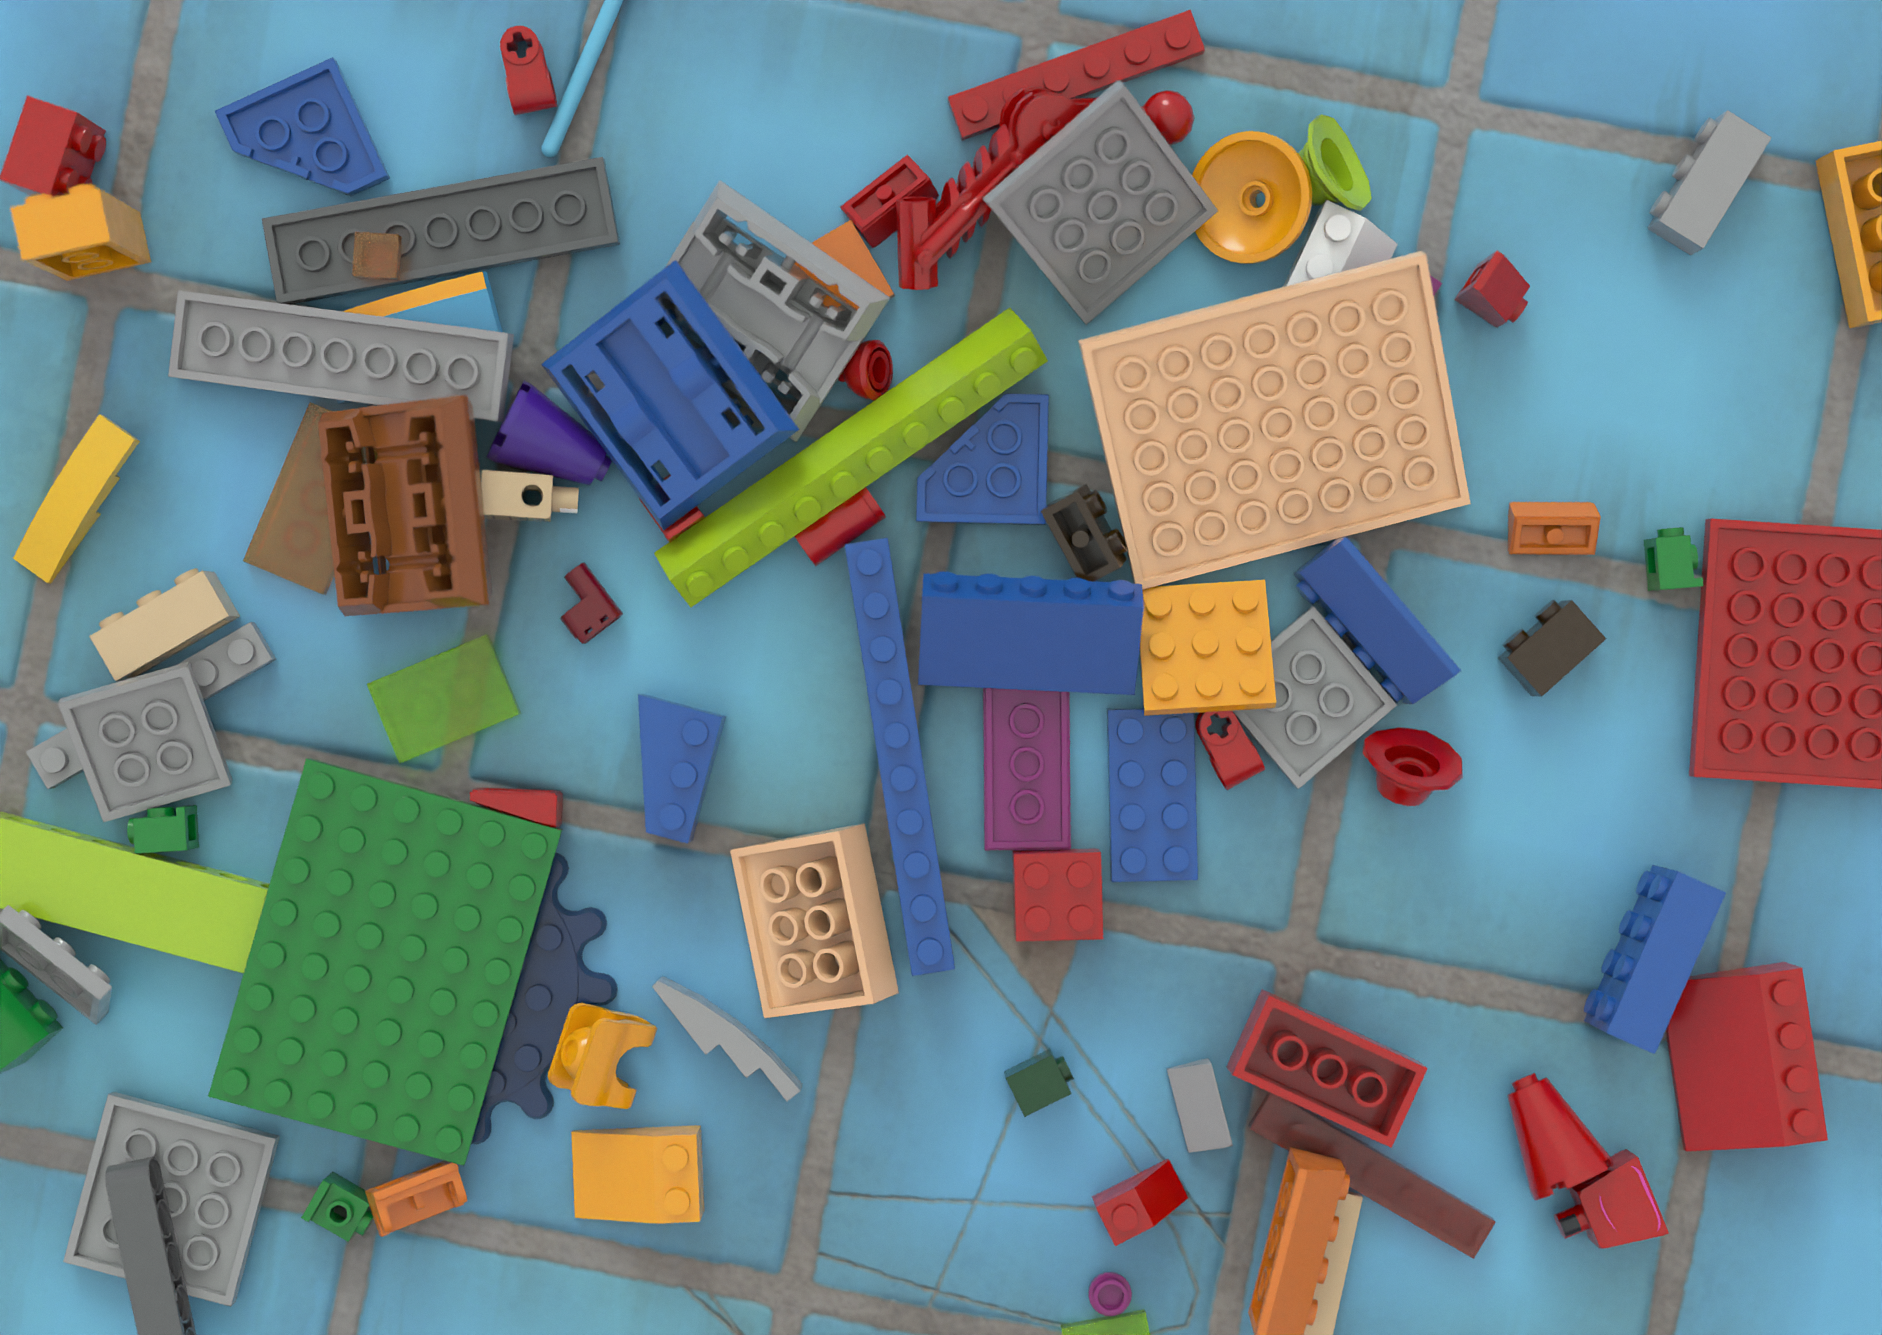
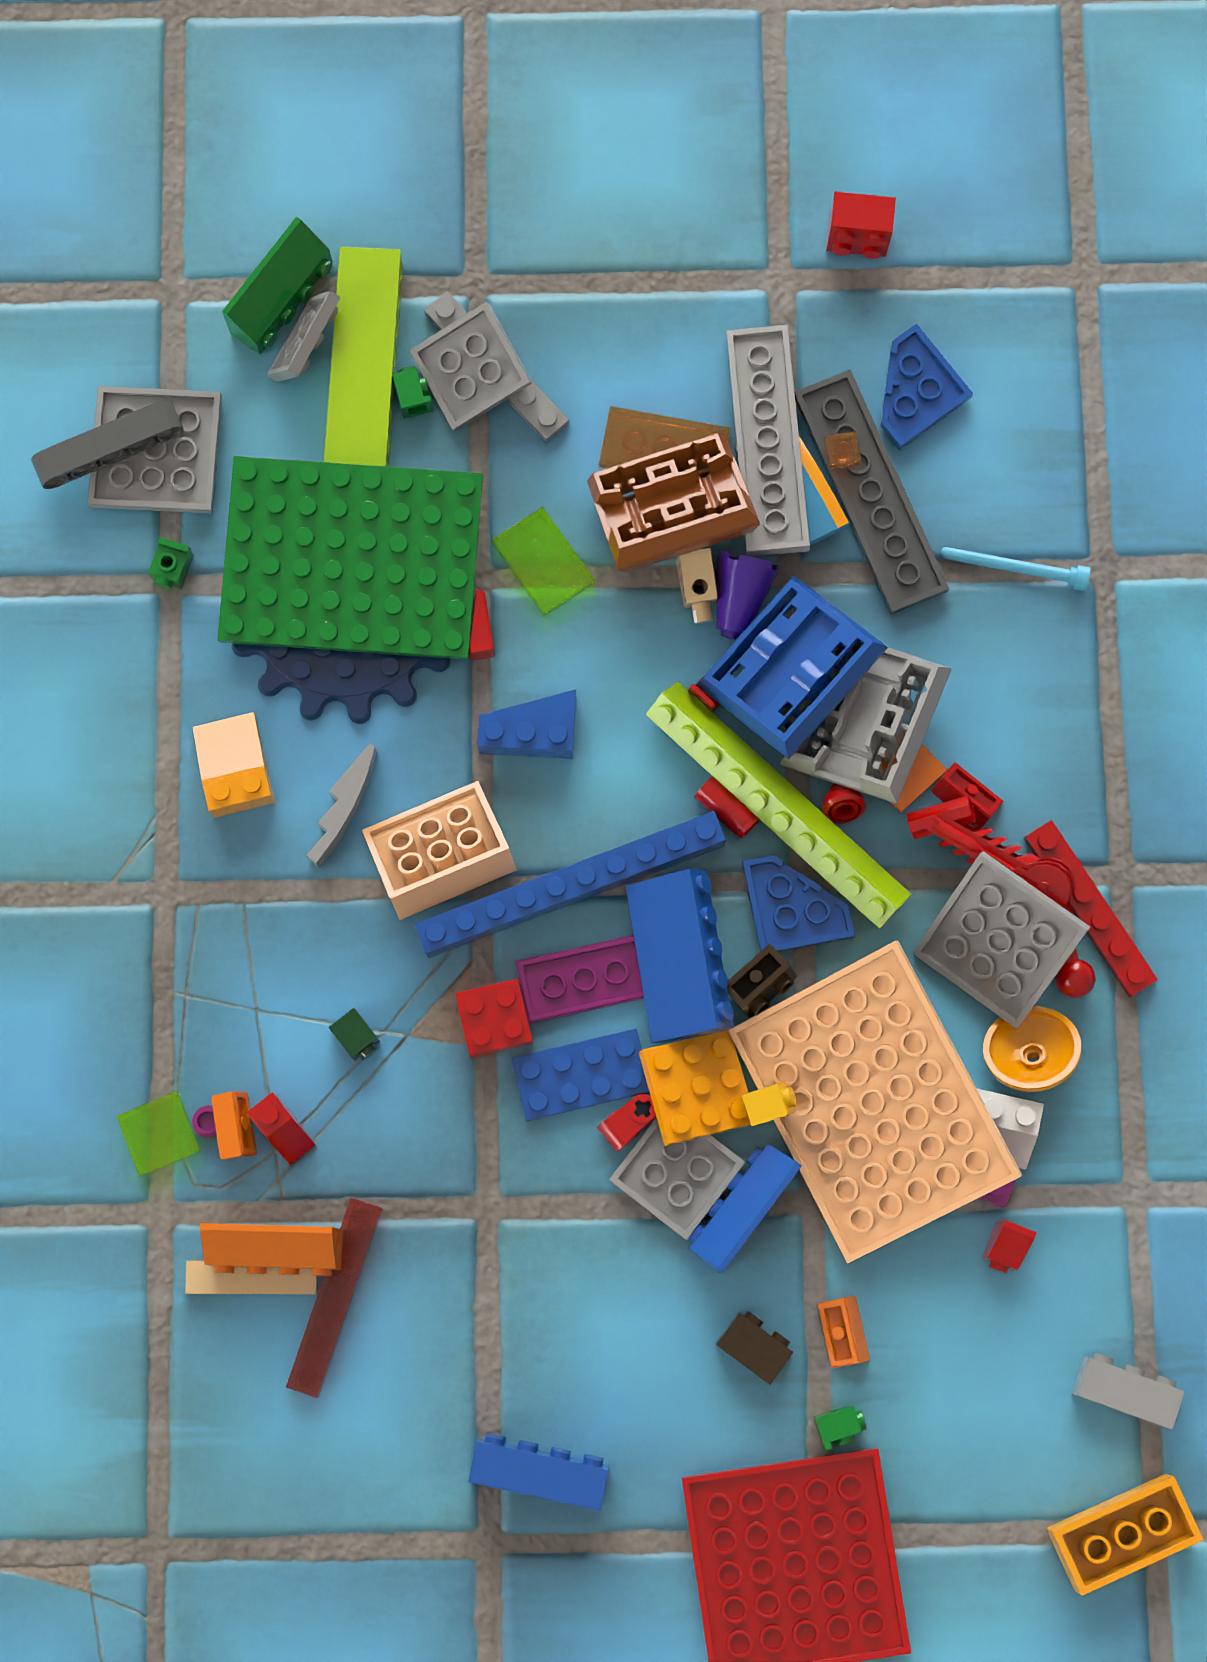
camera: 80 degrees right, 10 degrees down
light orange brick [10,184,151,281] -> none
yellow slope [13,414,140,584] -> none
tan brick [89,568,240,681] -> none
orange hinge [365,1160,467,1237] -> none
red piece [500,26,558,116] -> none
light orange piece [548,1003,657,1109] -> none
dark red piece [560,562,623,644] -> none
light grey slope [1167,1058,1233,1153] -> none
red brick [1226,989,1428,1148] -> none
lime hat [1298,114,1372,211] -> none
red hat [1363,727,1463,806] -> none
red cone [1507,1073,1614,1200] -> none
red torso [1554,1149,1669,1249] -> none
red slope [1666,962,1828,1152] -> none
none -> orange slope [211,1091,257,1159]
none -> yellow brick [742,1081,796,1126]

